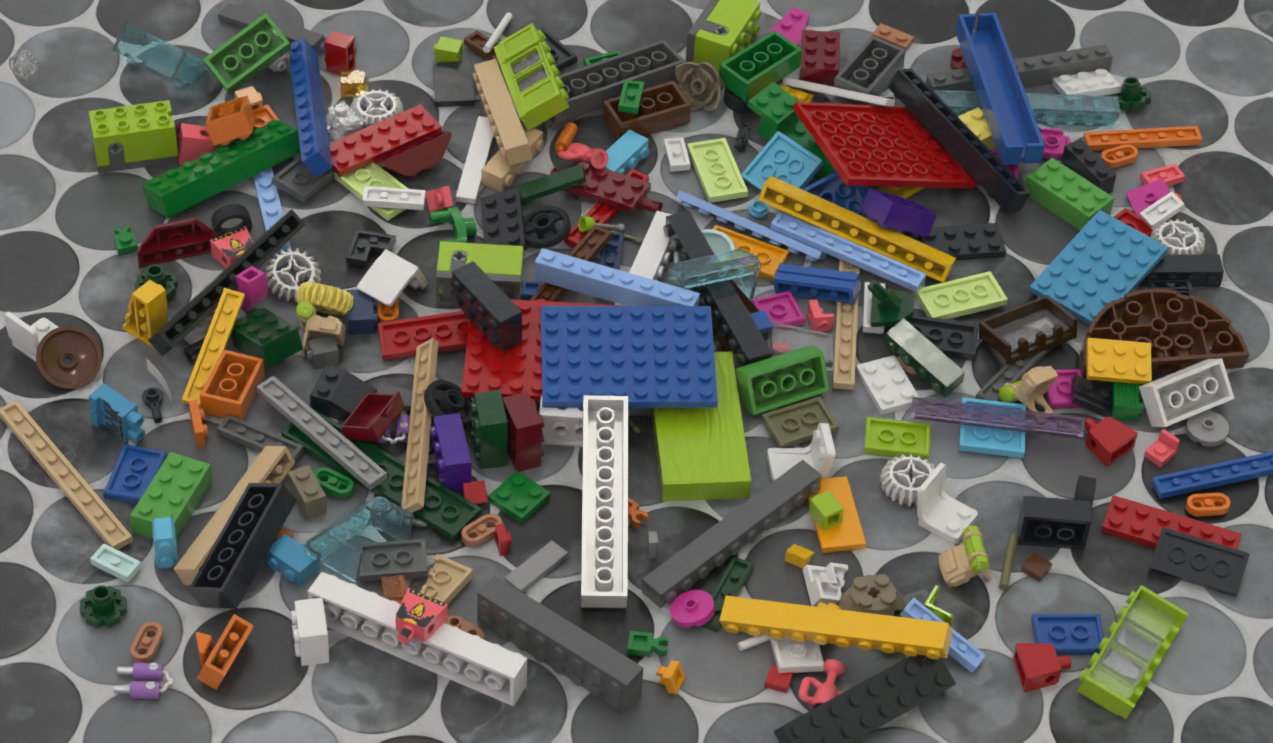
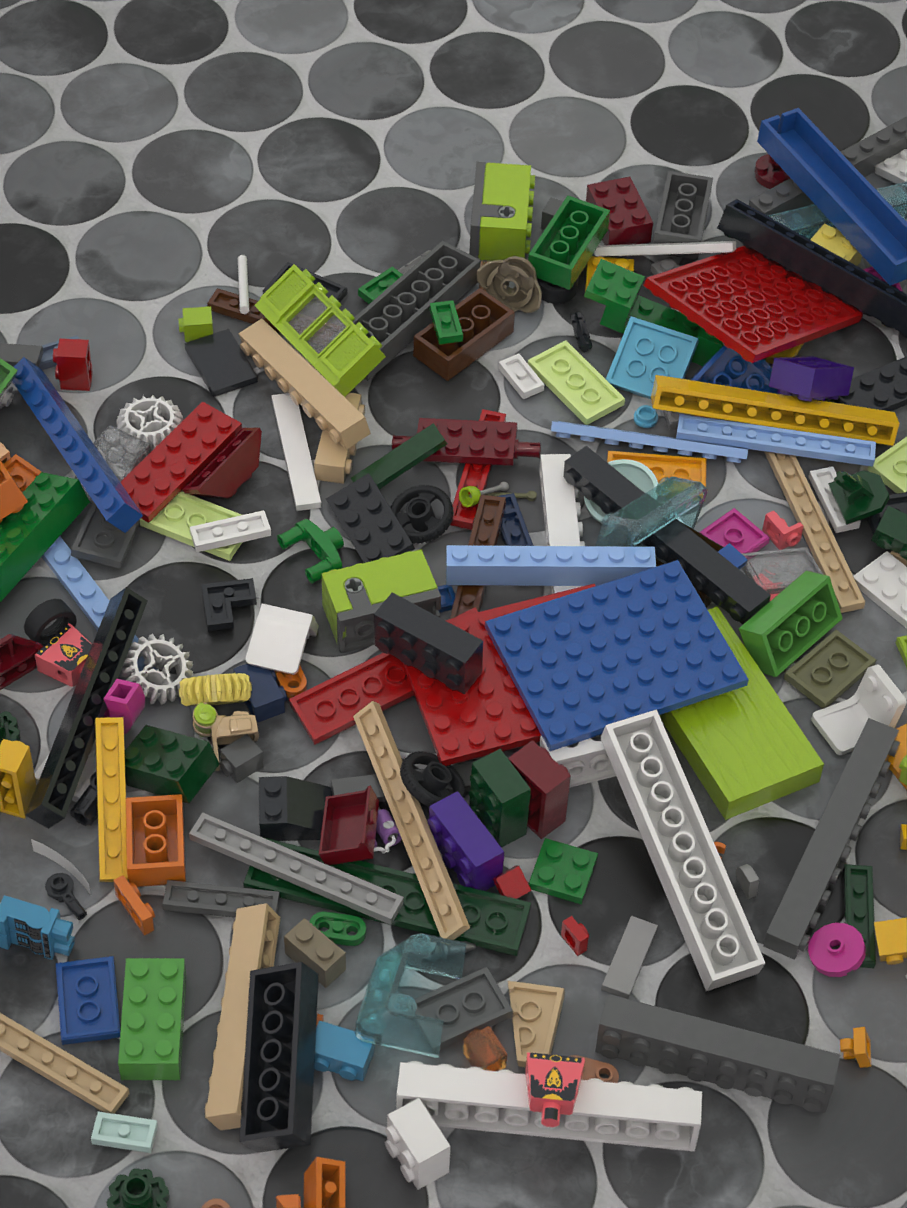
camera: 20 degrees left, 5 degrees up
medium azure brick [152,517,178,568] -> none
clear yellow brick [340,70,369,98] -> none
coral bracket [426,186,453,211] -> none
nougat plate [462,514,502,547] -> none
orange cylinder [554,122,578,155] -> none
coral piece [558,142,608,169] -> none
medium azure brick [603,129,649,175] -> none
green plate [627,630,669,657] -> none
dark pink wing [767,7,810,46] -> none
blue brick [773,264,861,303] -> none
nougat plate [872,23,914,51] -> none

